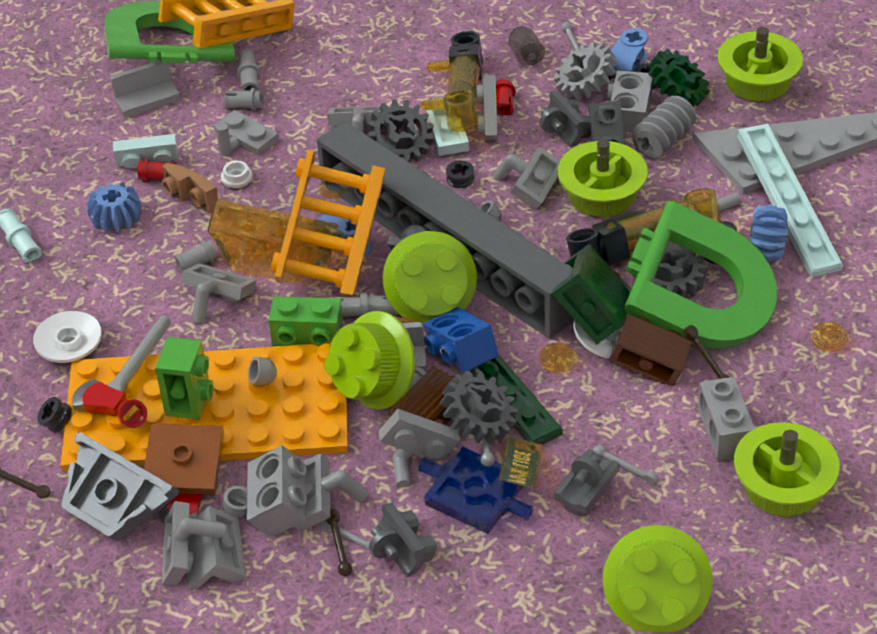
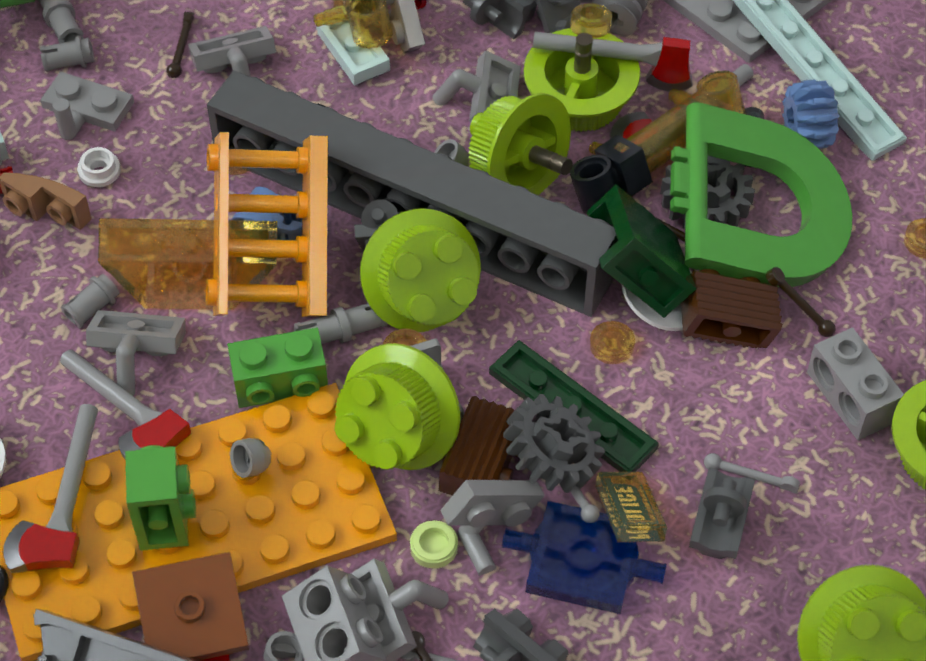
camera: 20 degrees left, 10 degrees up
red hinge [117,399,148,428] -> none
dark grey gear [366,99,434,162] -> none
blue brick [423,307,499,373] -> none
black bush [446,160,474,188] -> none
none -> piece [60,350,191,459]
none -> dark brown hinge [166,11,194,78]
none -> yellowish green tile [410,520,458,569]
none -> lime piece [468,93,573,195]
none -> piece [533,31,693,92]
none -> clear yellow tile [570,3,612,38]

